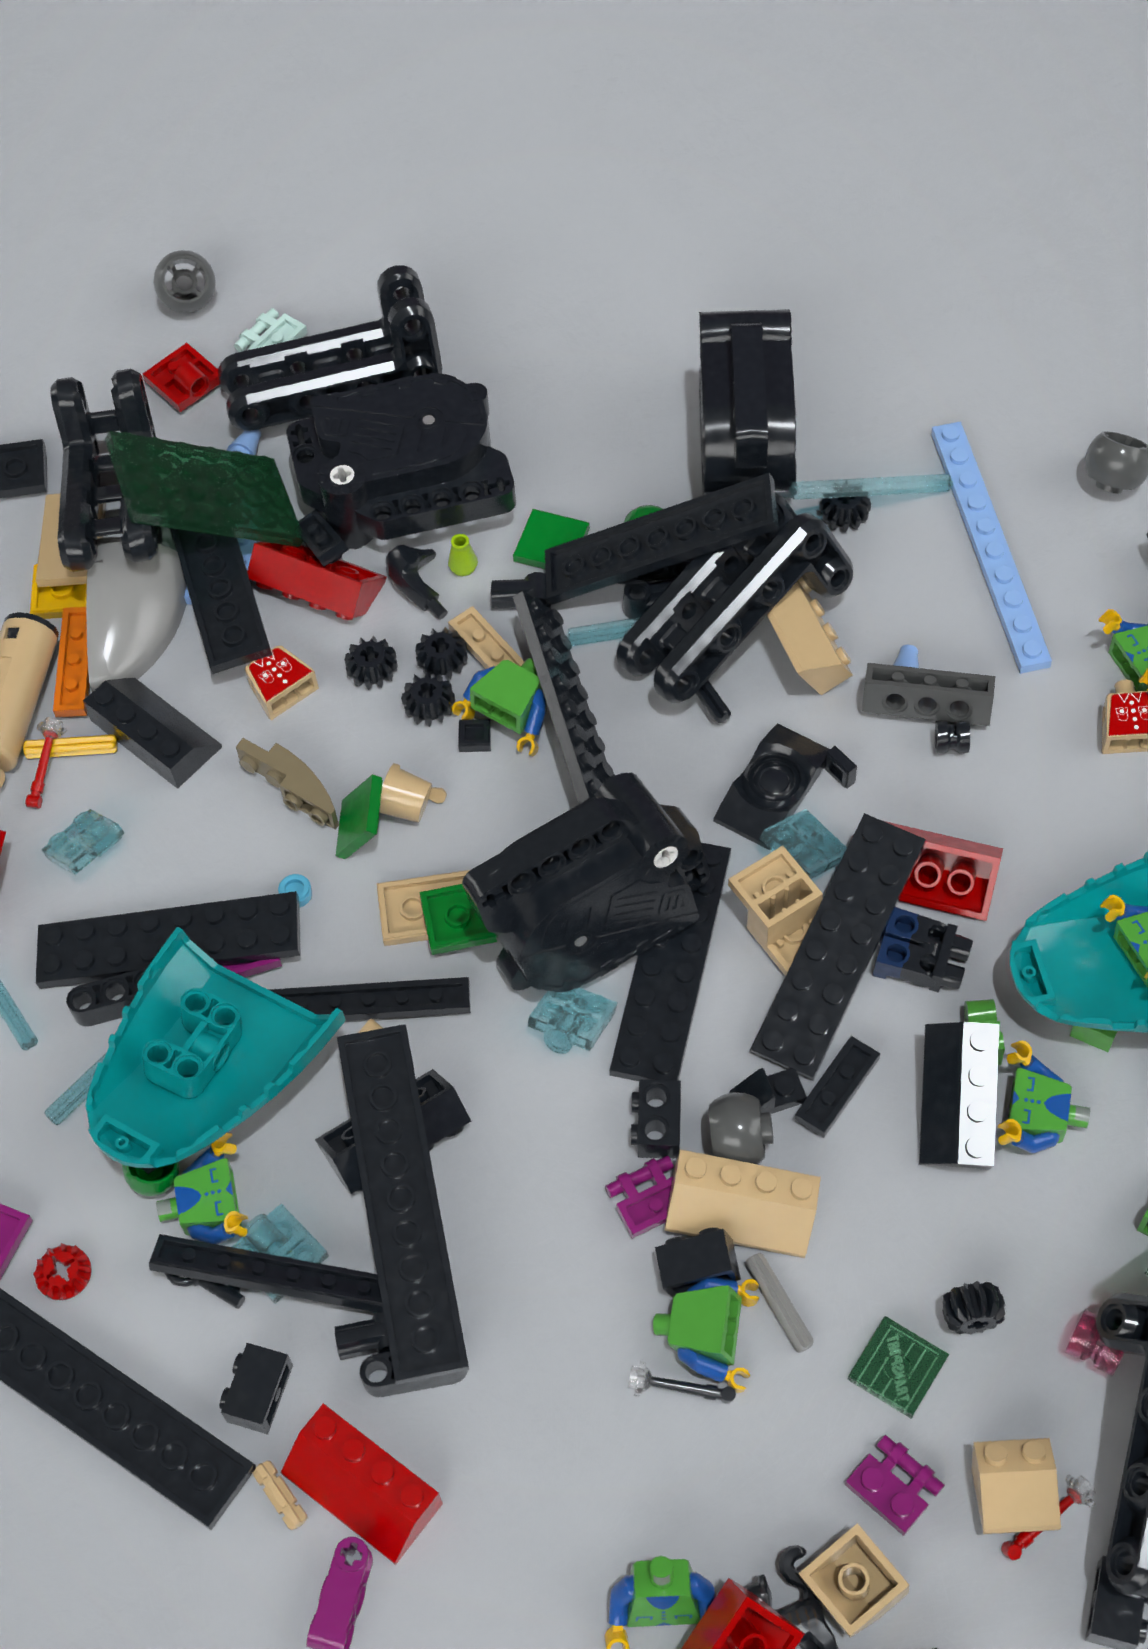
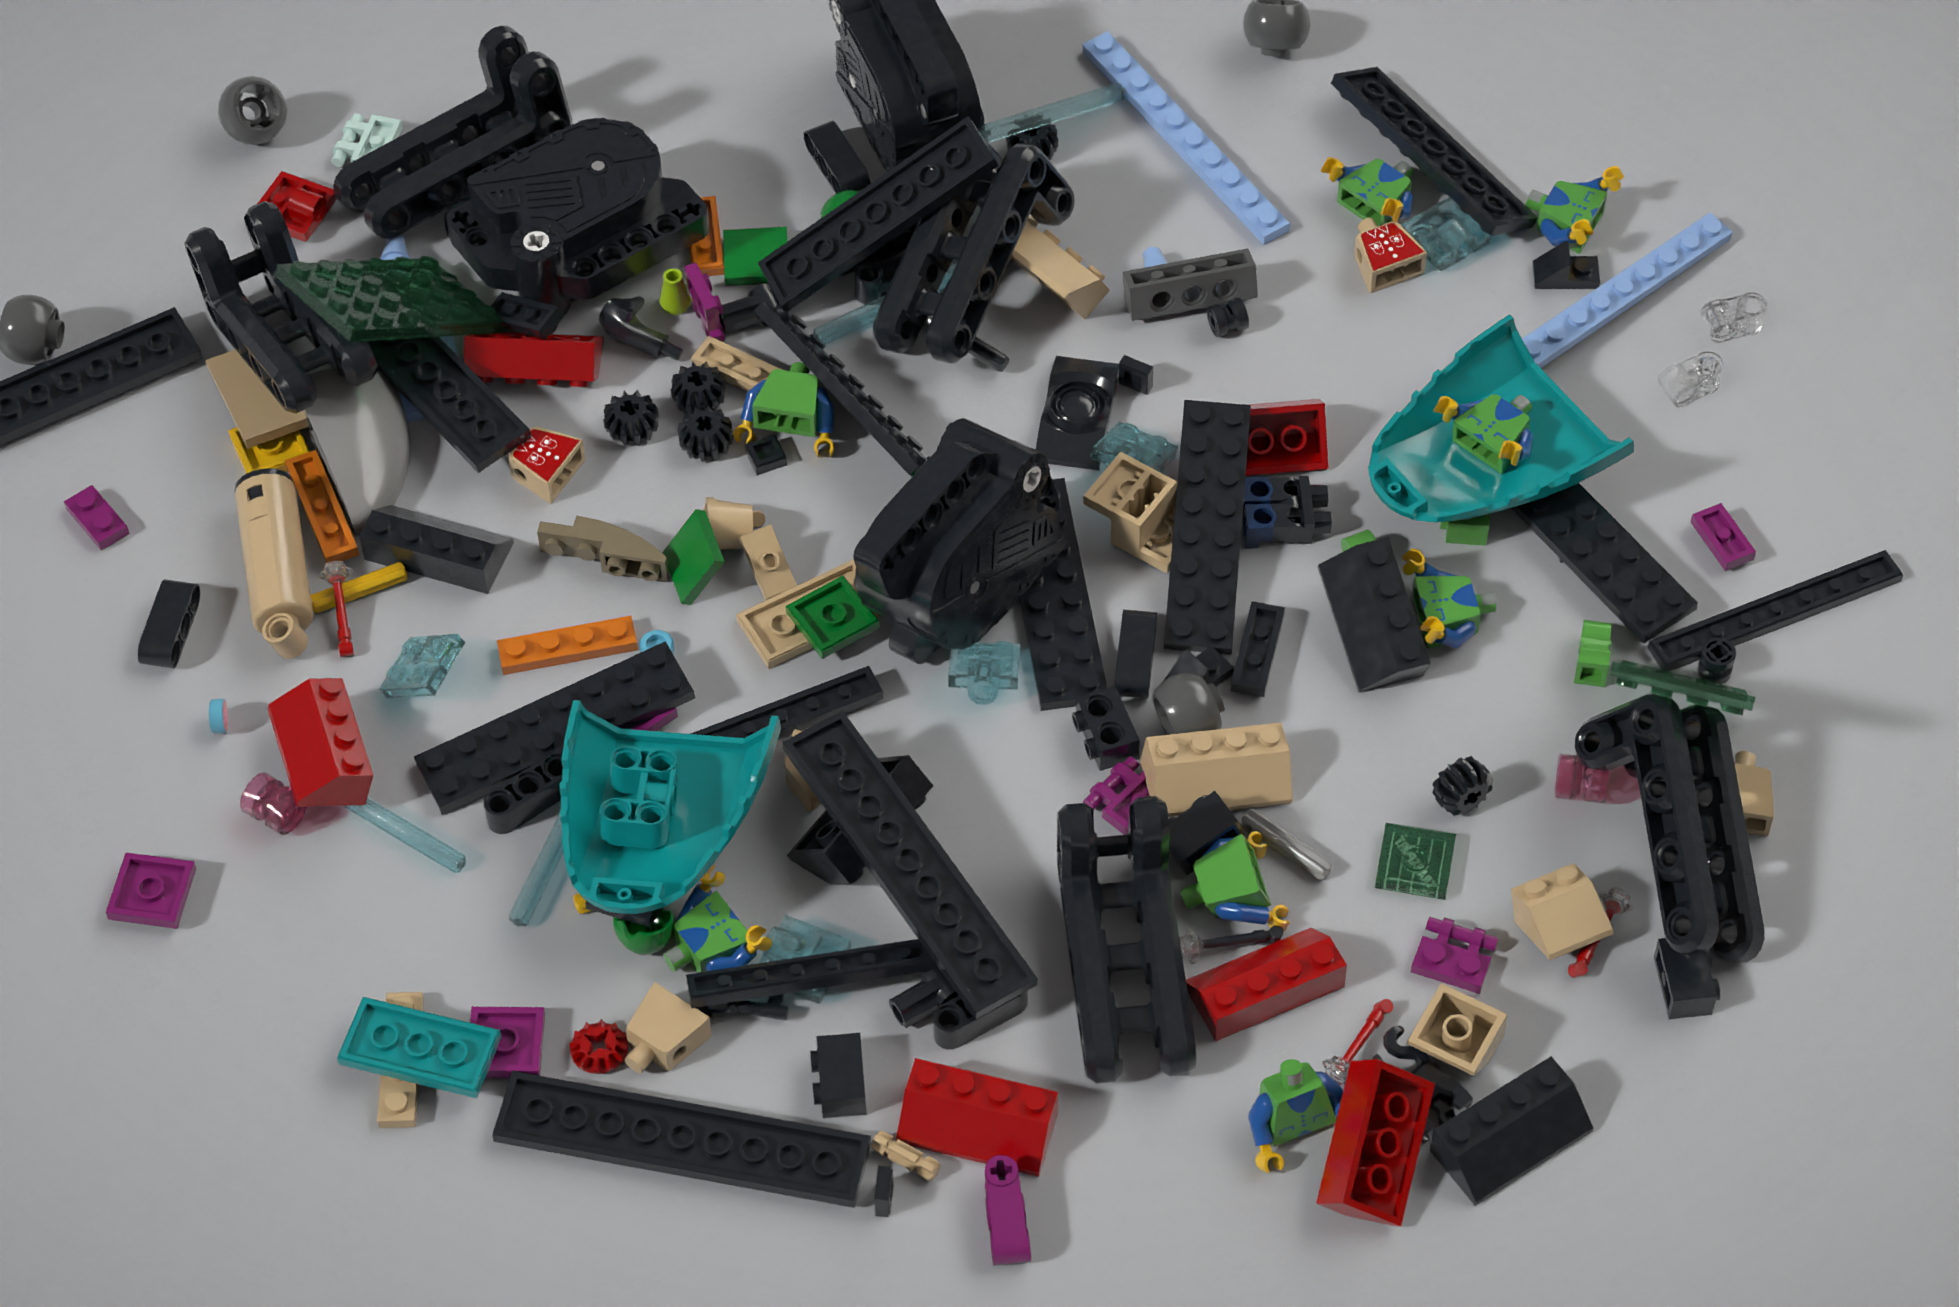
camera: 25 degrees left, 5 degrees down
none -> orange plate [497,615,638,675]
none -> tan torso [625,982,712,1073]
none -> magenta plate [684,263,725,342]
none -> orange tile [689,196,724,276]
none -> tan plate [738,524,797,600]
none -> black beam [803,120,871,193]
none -> black tile [874,1165,894,1217]
none -> black beam [1057,796,1197,1084]
none -> black beam [1114,609,1157,699]
none -> red slope [1186,927,1347,1041]
none -> red piece [1322,999,1393,1085]

